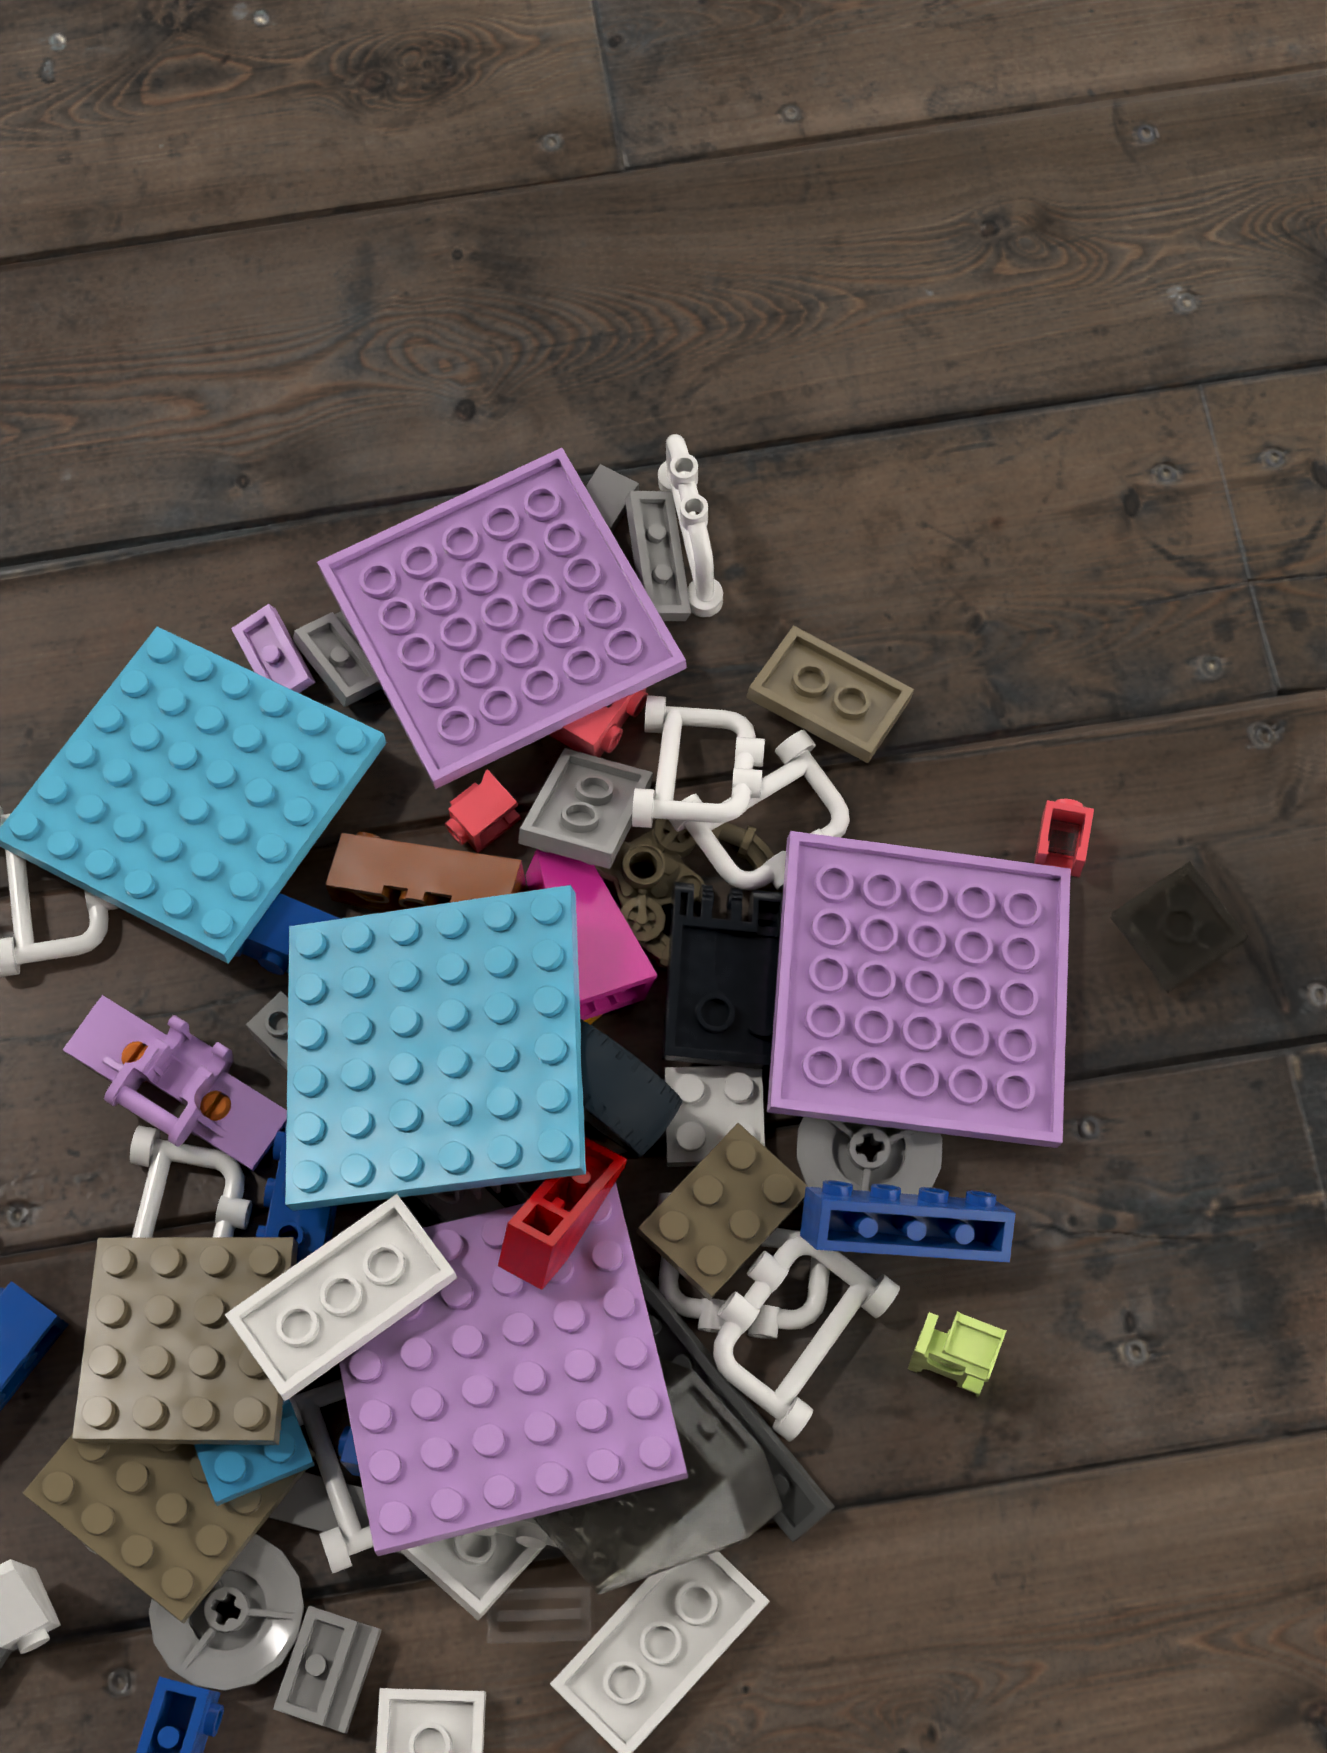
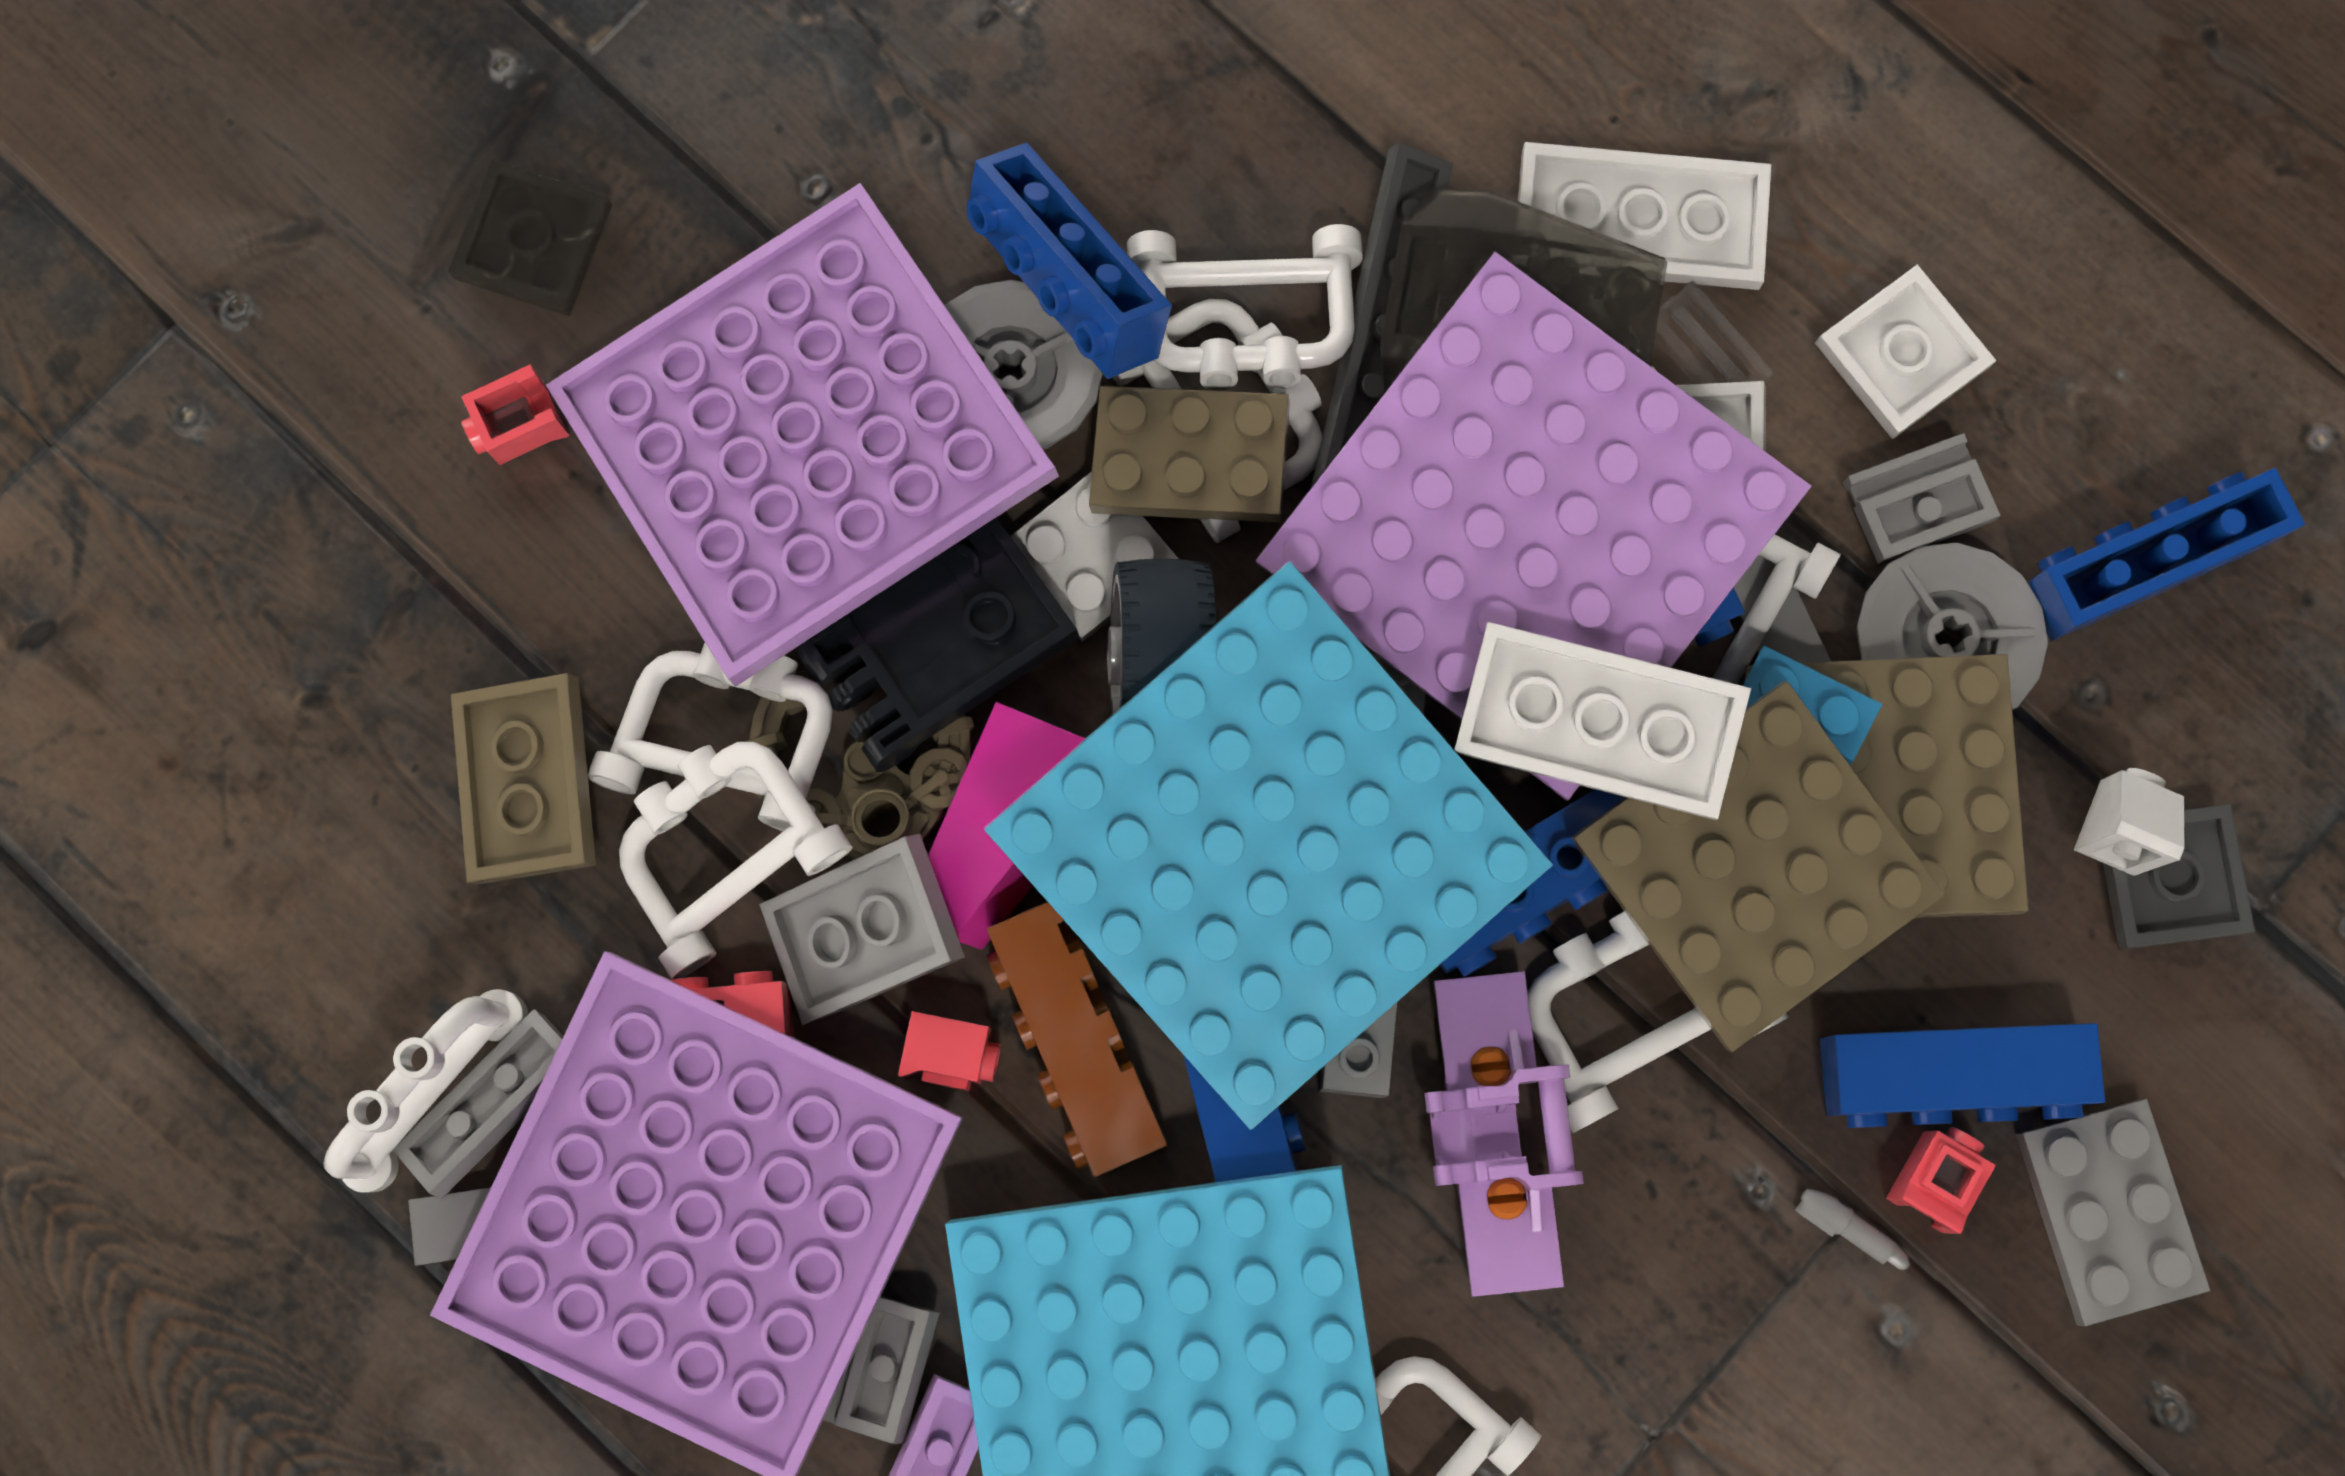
camera: 130 degrees left, 10 degrees up
red slope [498,1137,627,1290] -> none
yellowish green piece [907,1311,1007,1397] -> none

